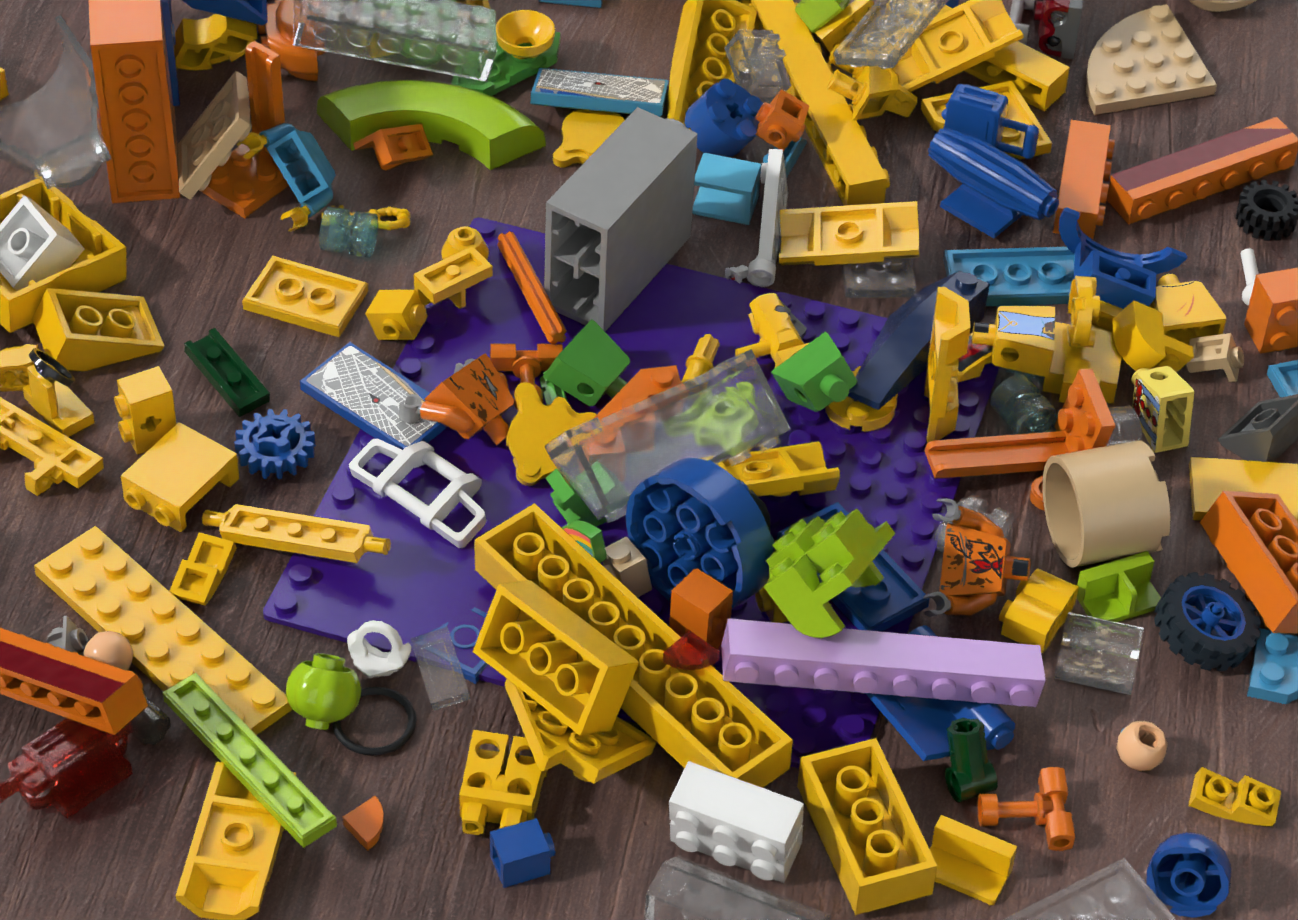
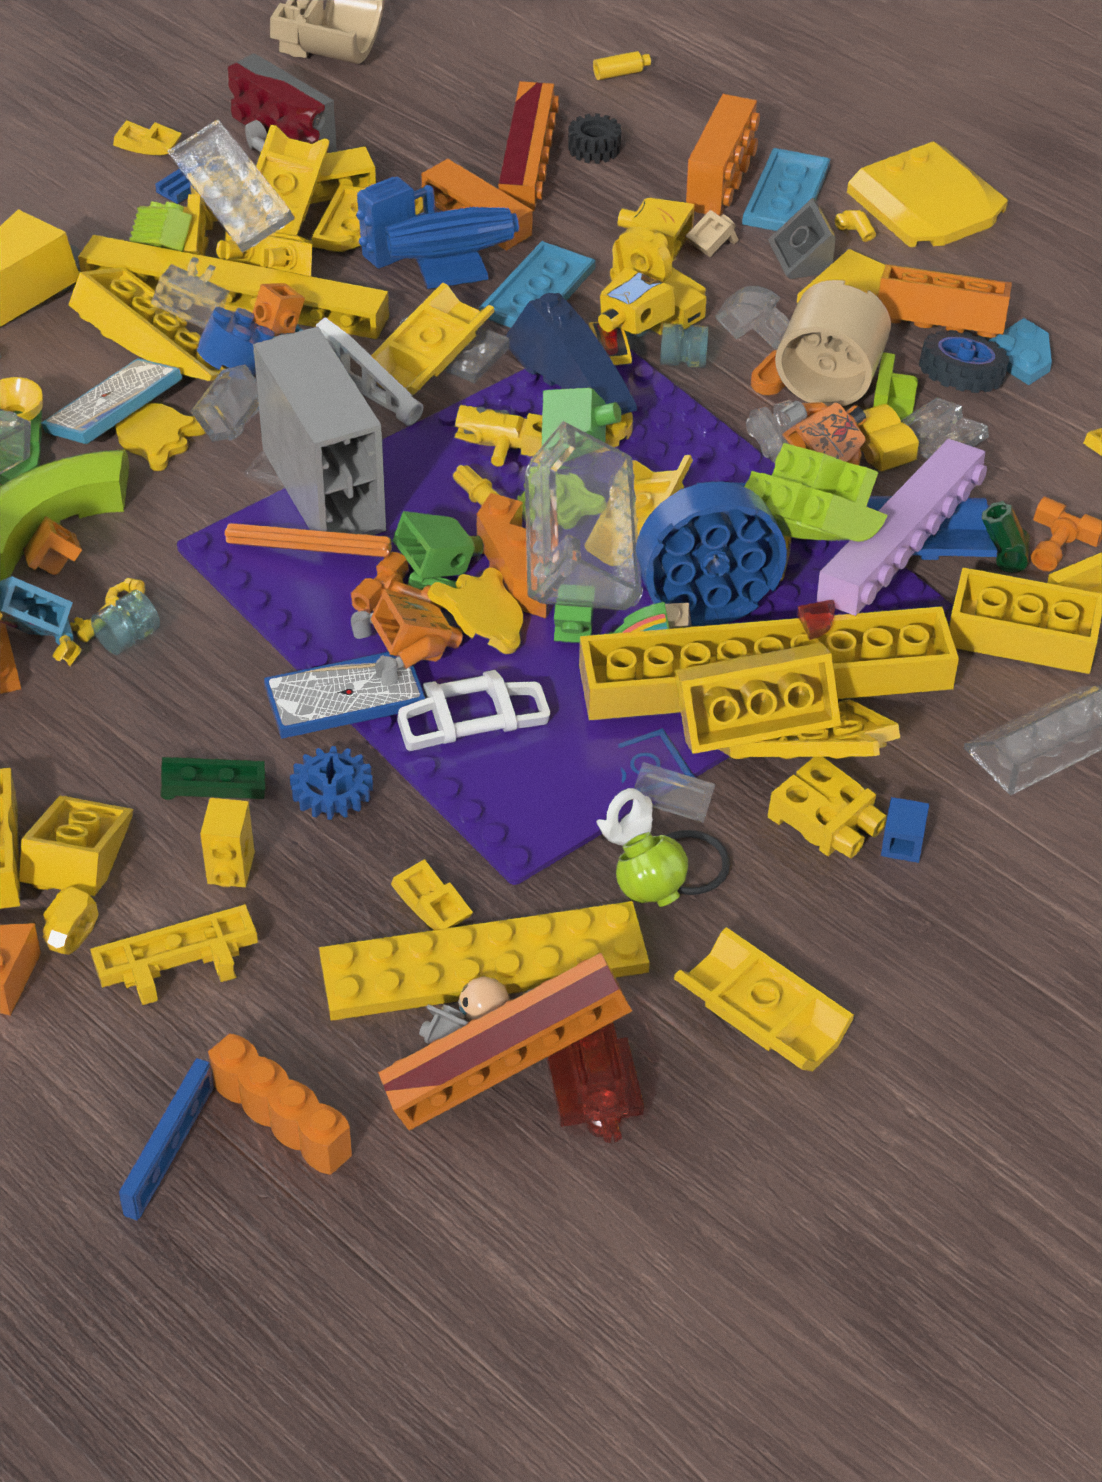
camera: 55 degrees left, 0 degrees up
yellow piece [23,348,95,437] -> none
yellow panel [121,422,239,532] -> none
lime tile [162,673,337,848] -> none
yellow plate [202,504,391,563] -> none
yellow tile [242,255,369,338] -> none
orange tile [342,796,384,851] -> none
yellow brick [365,290,428,340] -> none
yellow panel [414,246,493,309] -> none
yellow cone [441,226,489,260] -> none
orange panel [669,569,733,662] -> none
white piece [669,761,804,883] -> none
white piece [725,265,748,283] -> none
yellow piece [924,287,971,443] -> none
orange bracket [924,369,1116,479] -> none
blue piece [1059,207,1187,309] -> none
tan plate [1086,4,1217,115] -> none
yellow brick [1112,300,1194,373] -> none
light nougat piece [1116,721,1168,771] -> none
light yellow torso [1131,366,1194,453] -> none
white bar [1240,249,1259,306] -> none

